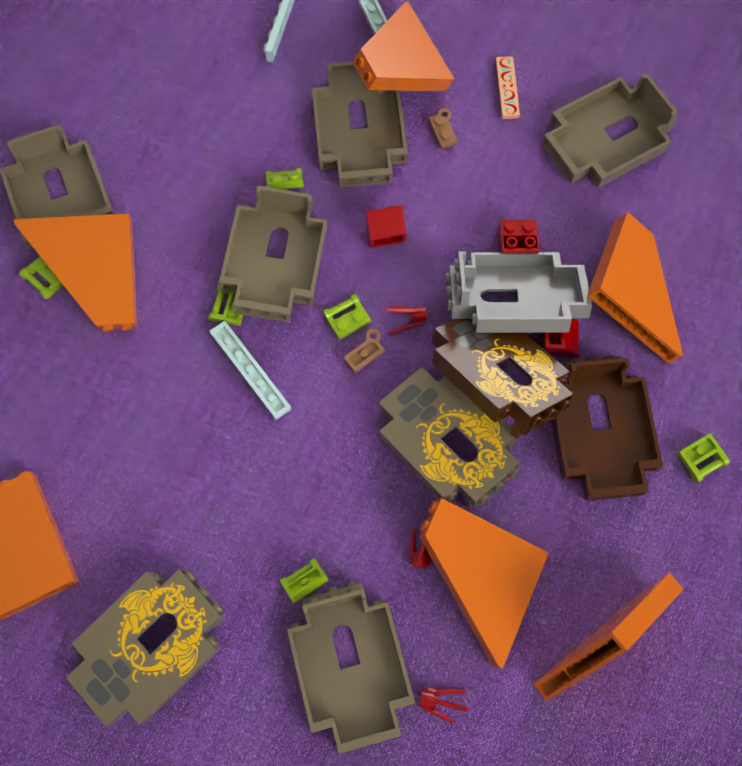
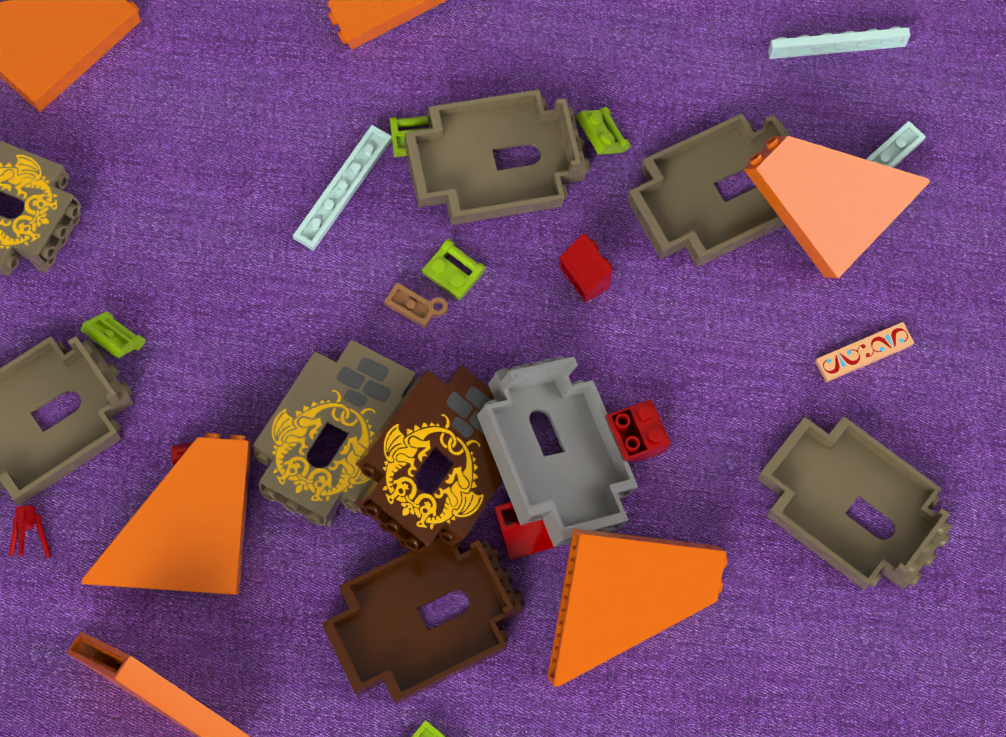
camera: 70 degrees right, 0 degrees up
red plant [385,306,427,334] -> none
medium nougat hinge [428,108,457,149] -> none

